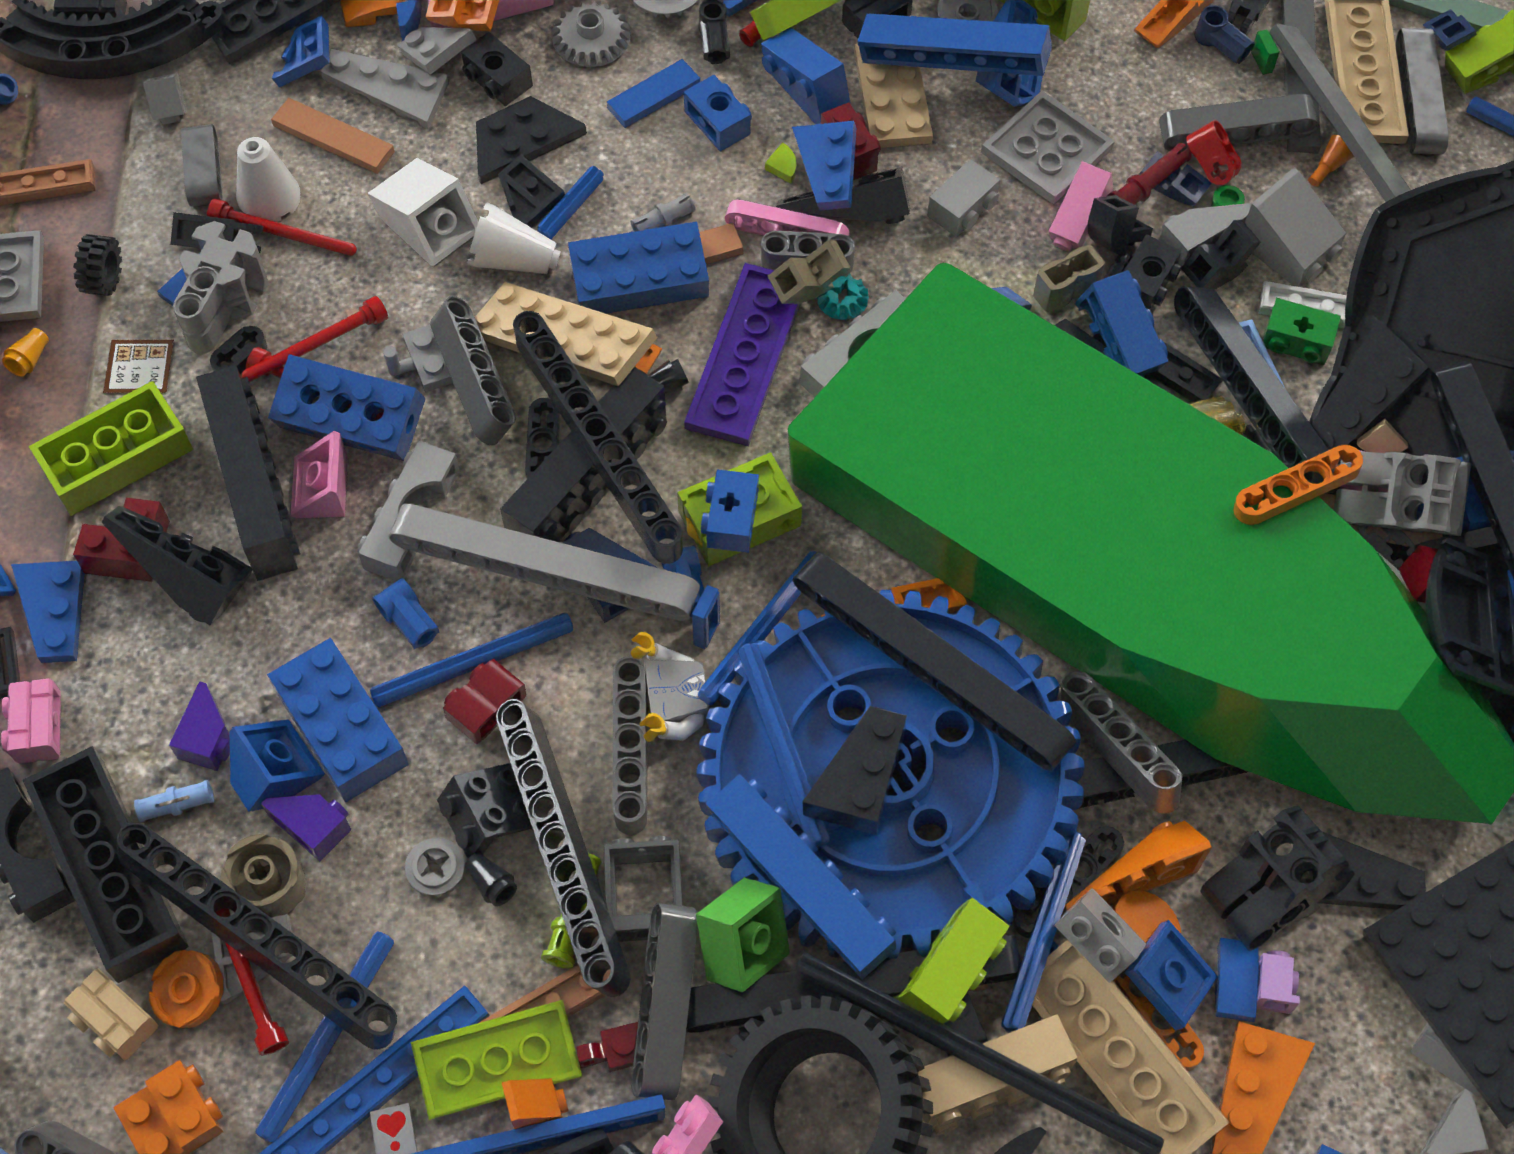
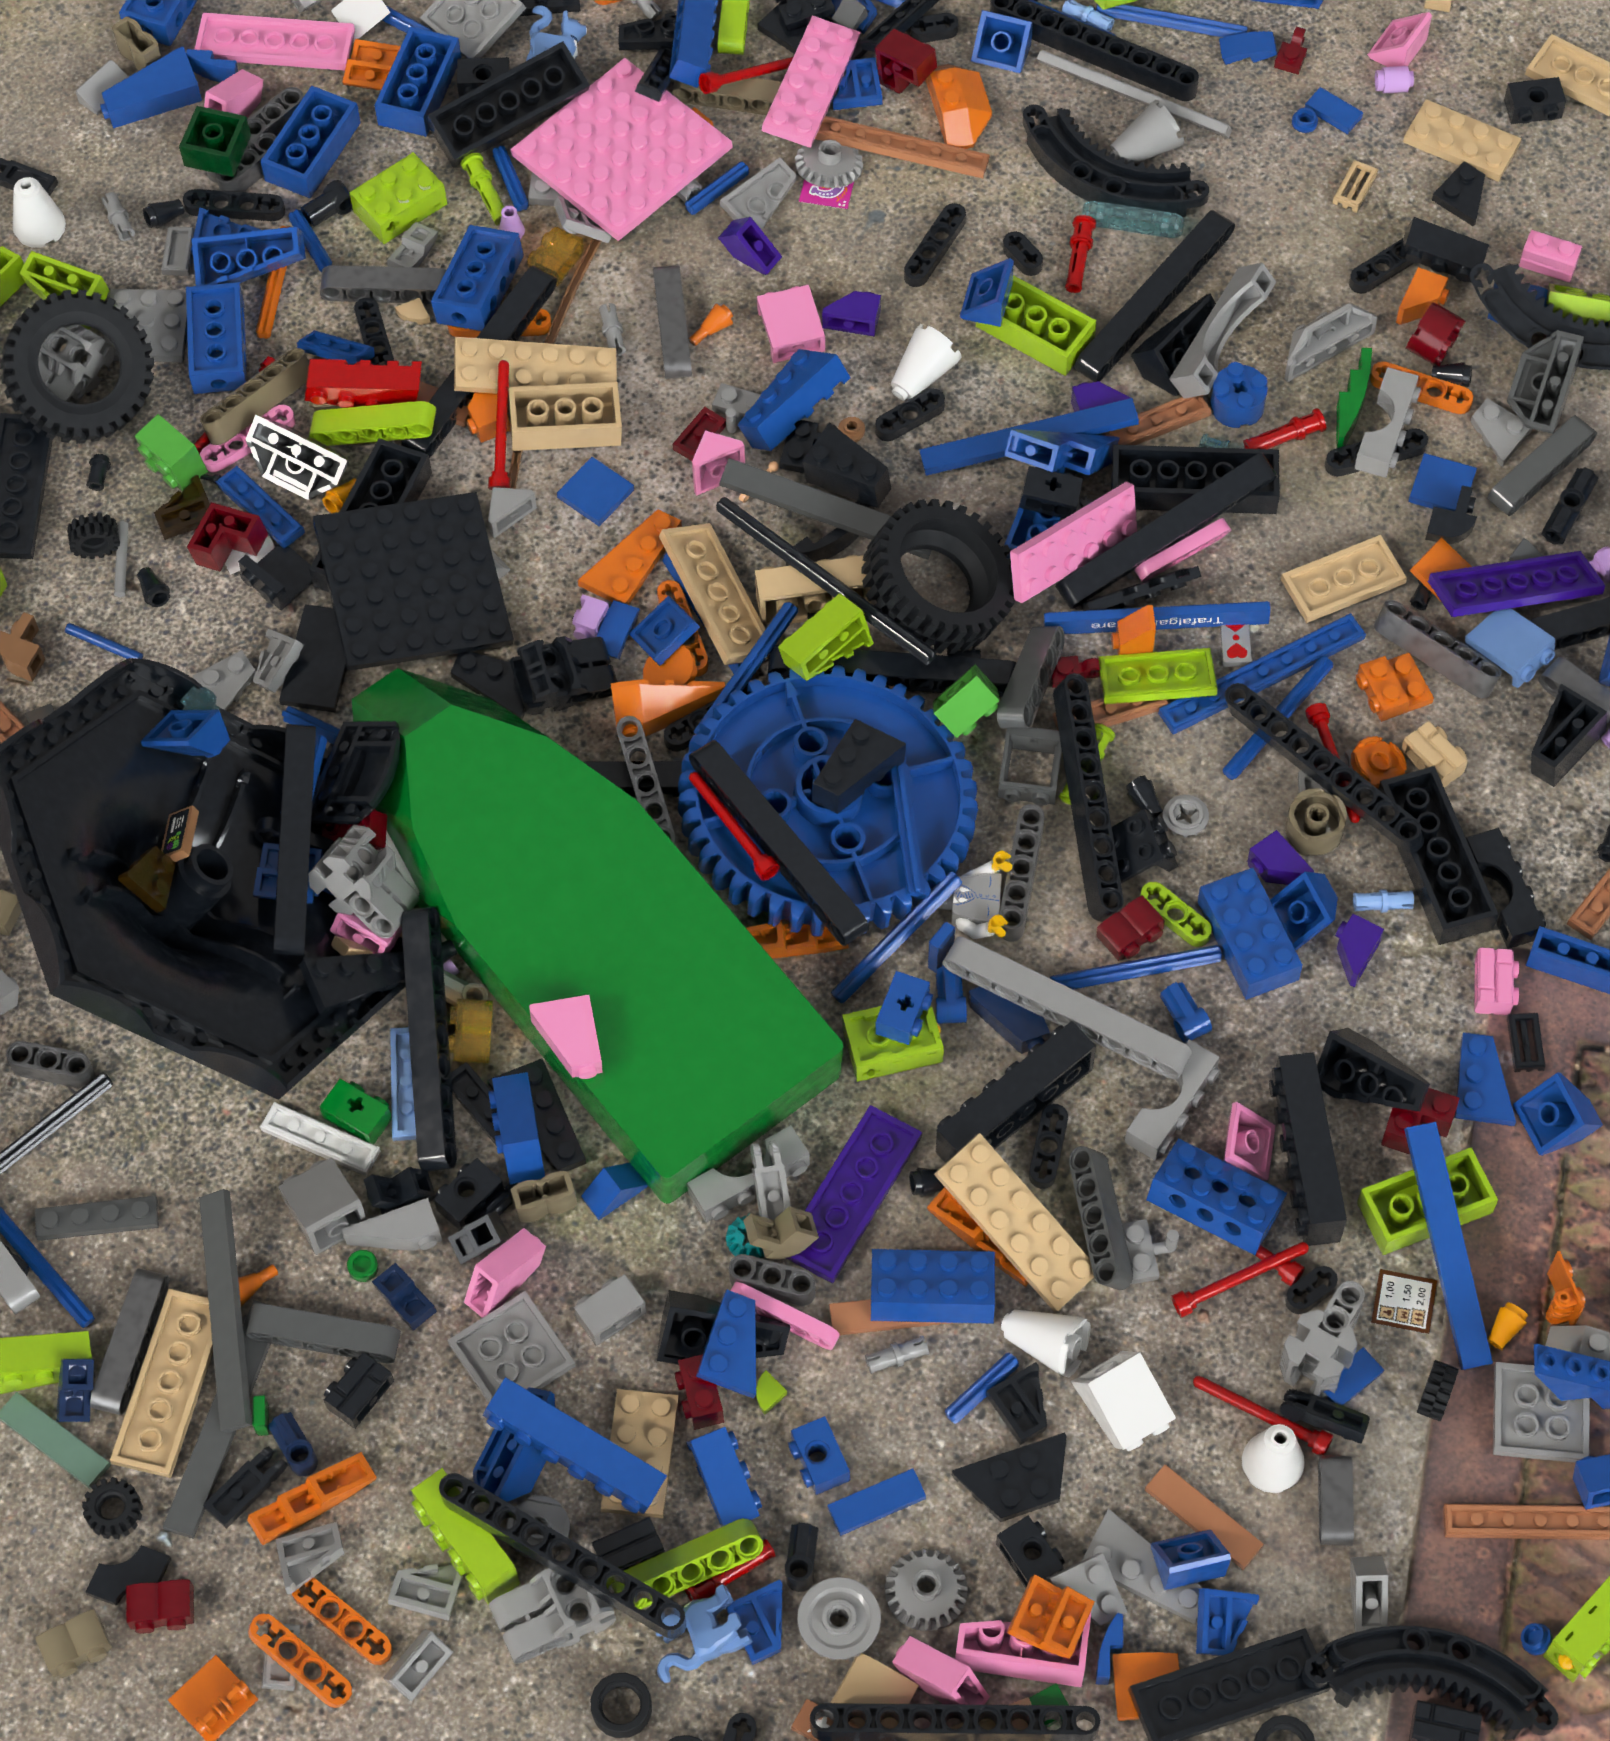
camera: 165 degrees left, 0 degrees up
black beam [513,311,683,564] -> none
blue brick [706,774,897,980] -> none
light grey brick [1054,888,1147,983] -> none
dark red pin [1107,143,1192,205] -> none
red piece [1186,120,1242,185] -> none
orange beam [1234,445,1363,525] -> none
none -> black brick [324,1352,394,1429]
none -> bright pink slope [529,995,602,1079]
none -> red piece [689,772,780,881]
none -> light grey hinge [750,1140,791,1220]
none -> lime beam [1140,882,1212,947]
none -> blue slope [1150,1529,1231,1590]
none -> blue tile [1404,1122,1493,1370]

